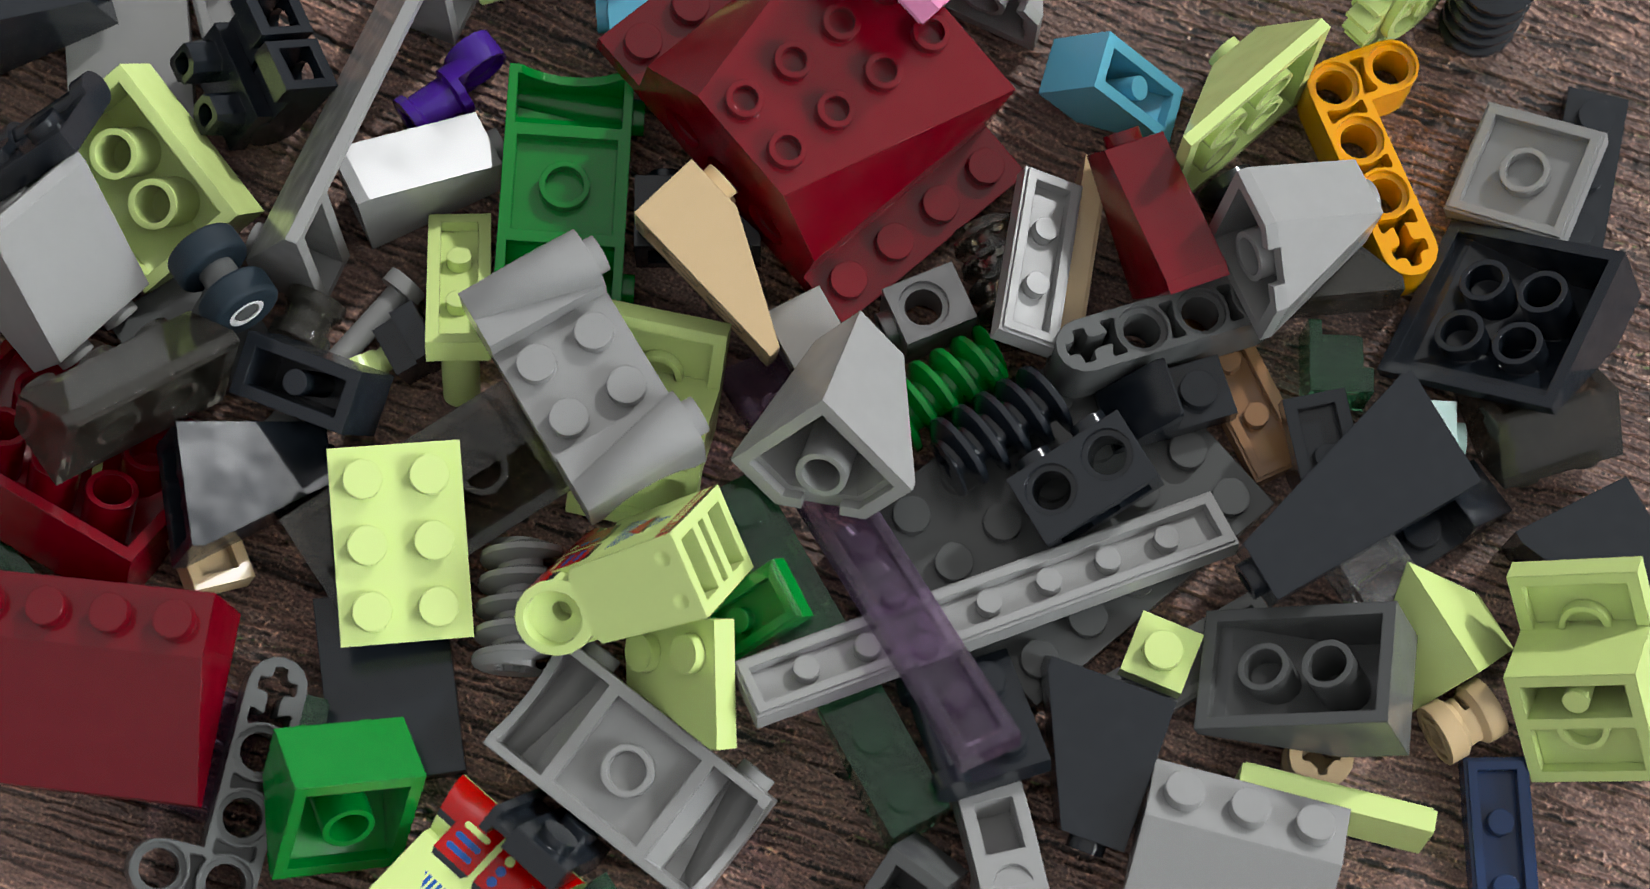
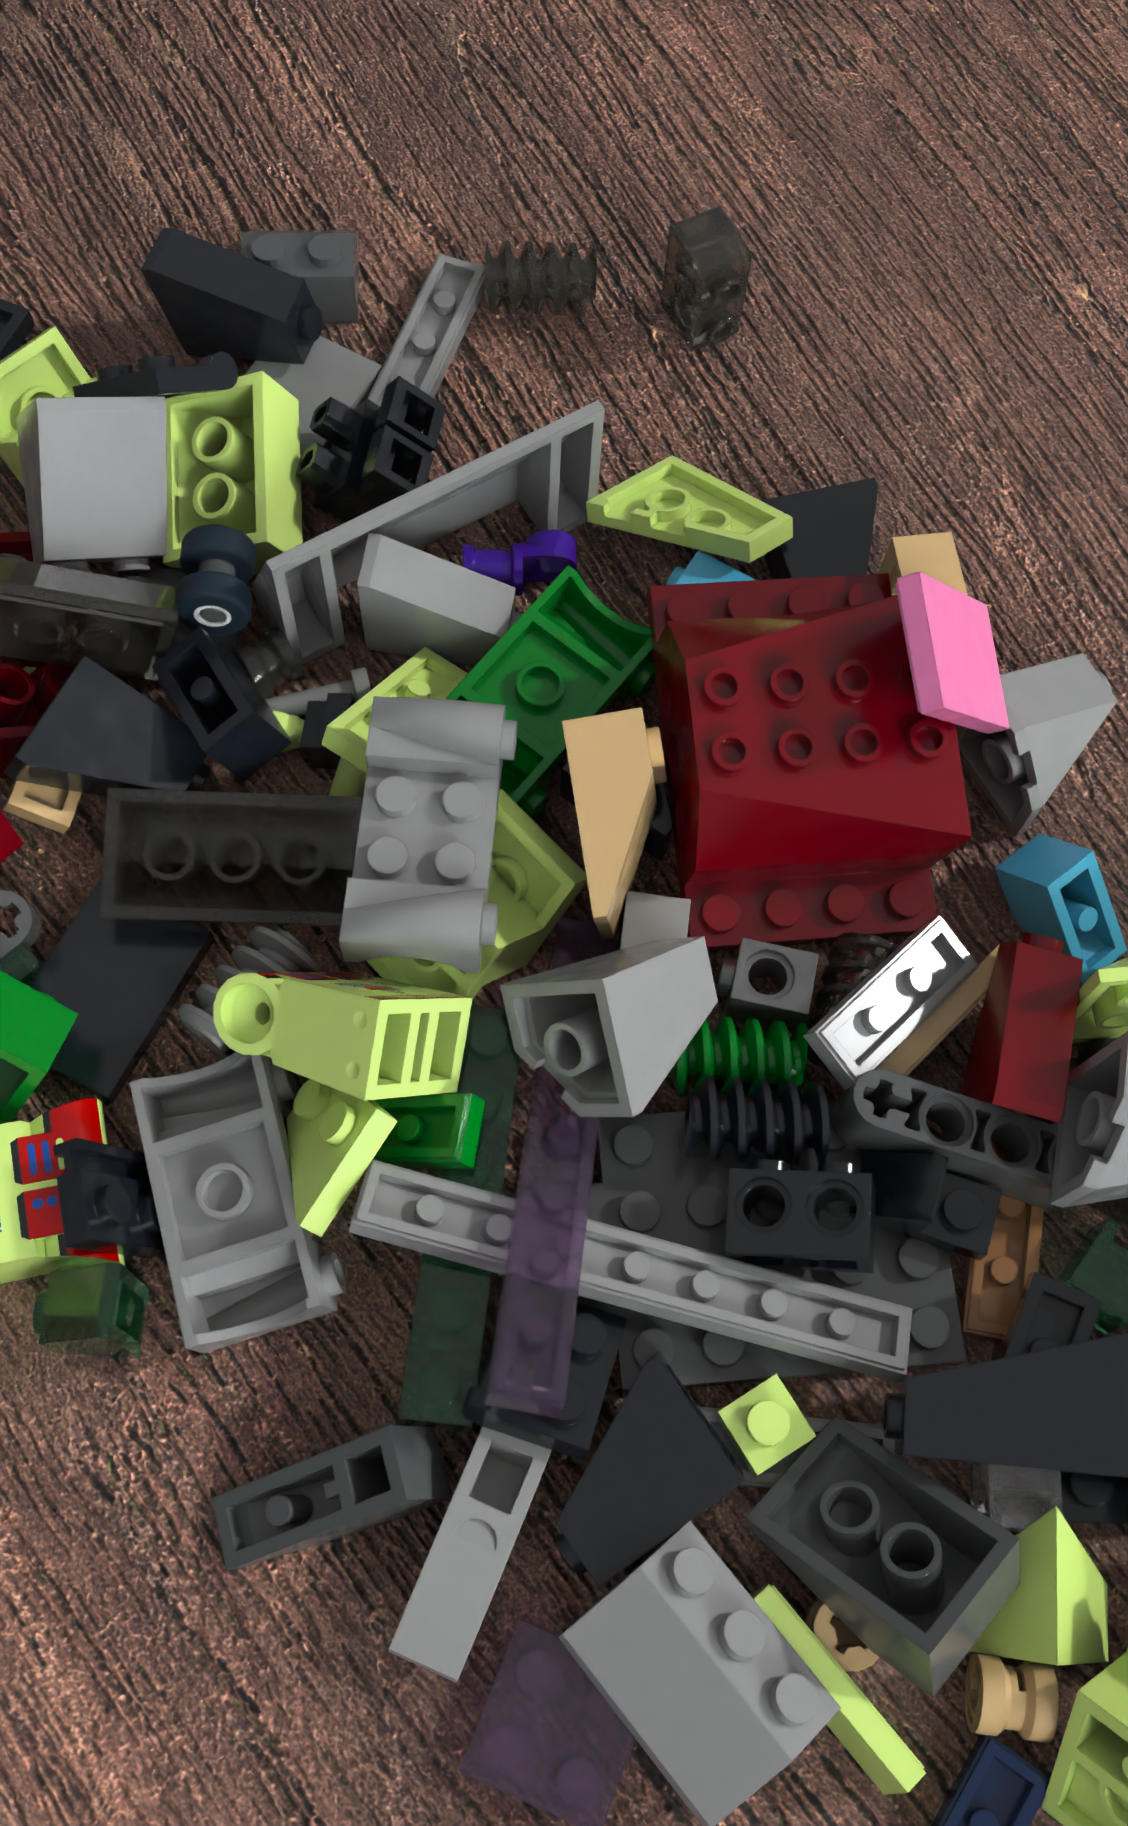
camera: 35 degrees right, 5 degrees down
yellowish green plate [326,439,474,648] -> none

